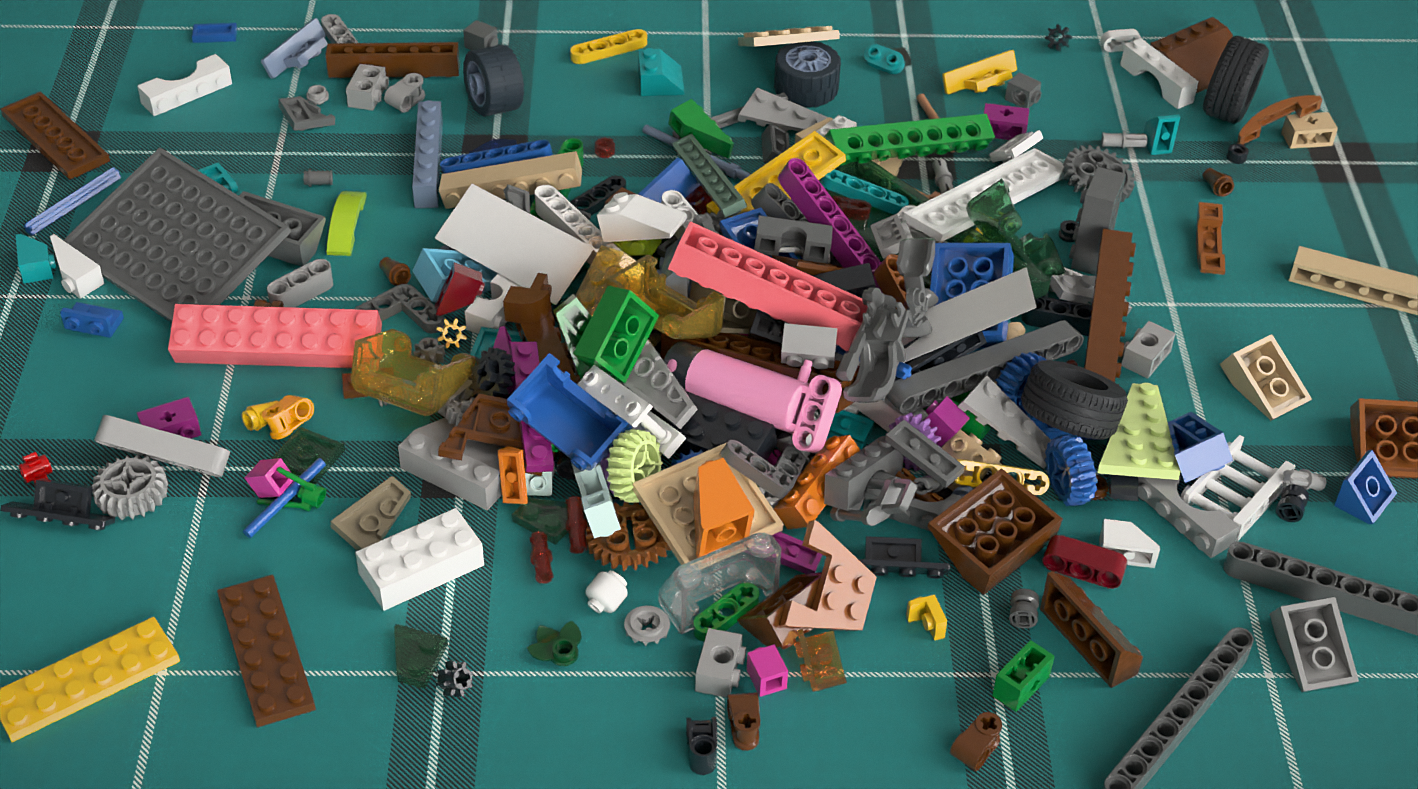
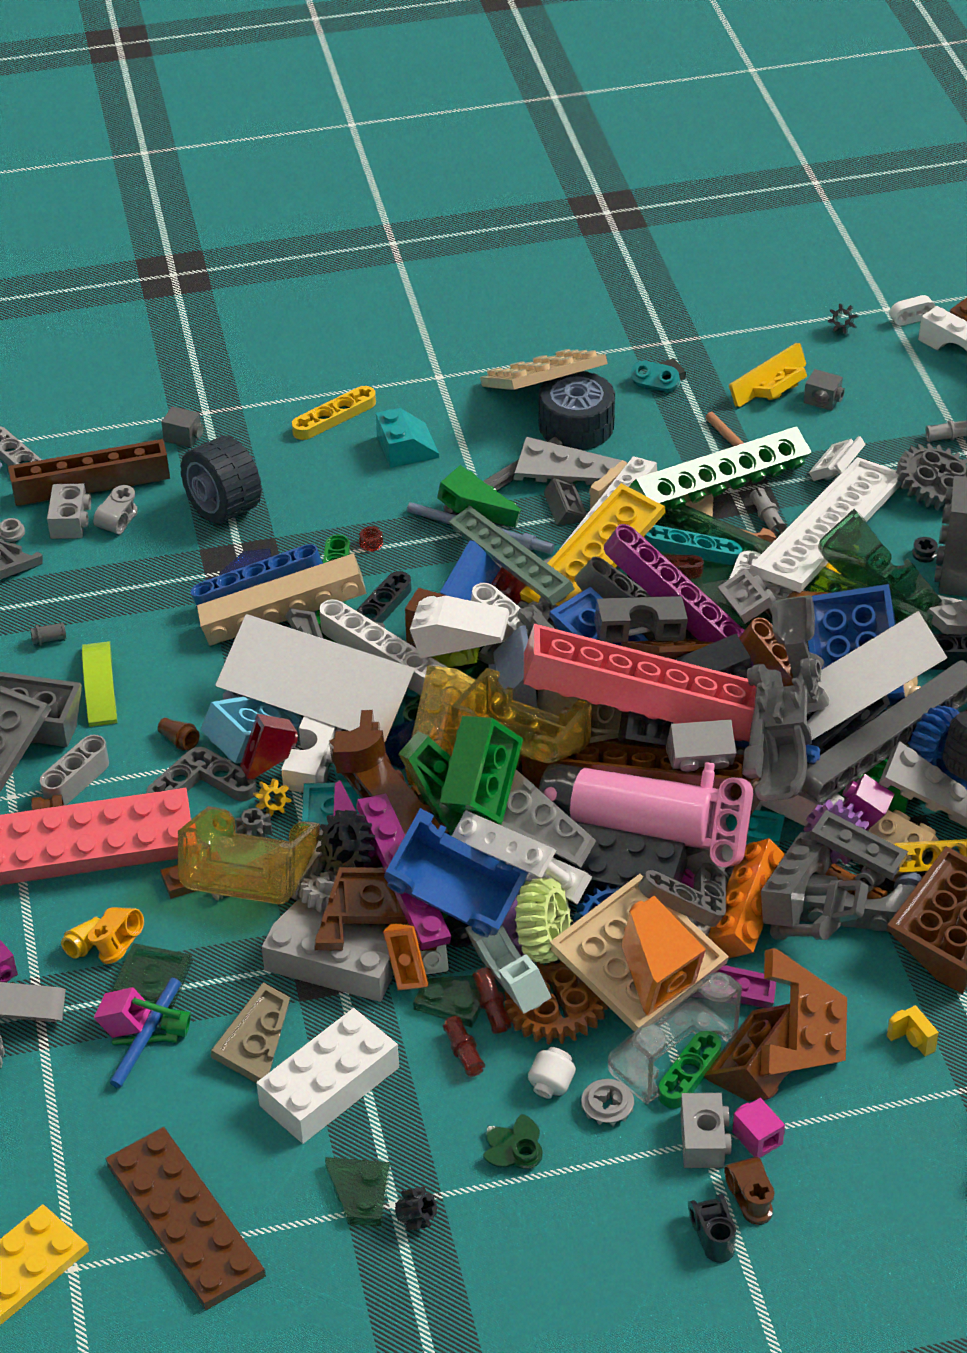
camera: 10 degrees left, 0 degrees up
sand blue brick [412,101,443,208] -> none
clear orange bracket [794,629,847,692] -> none
black bracket [858,536,951,579] -> none
magenta brick [984,103,1029,140] -> none

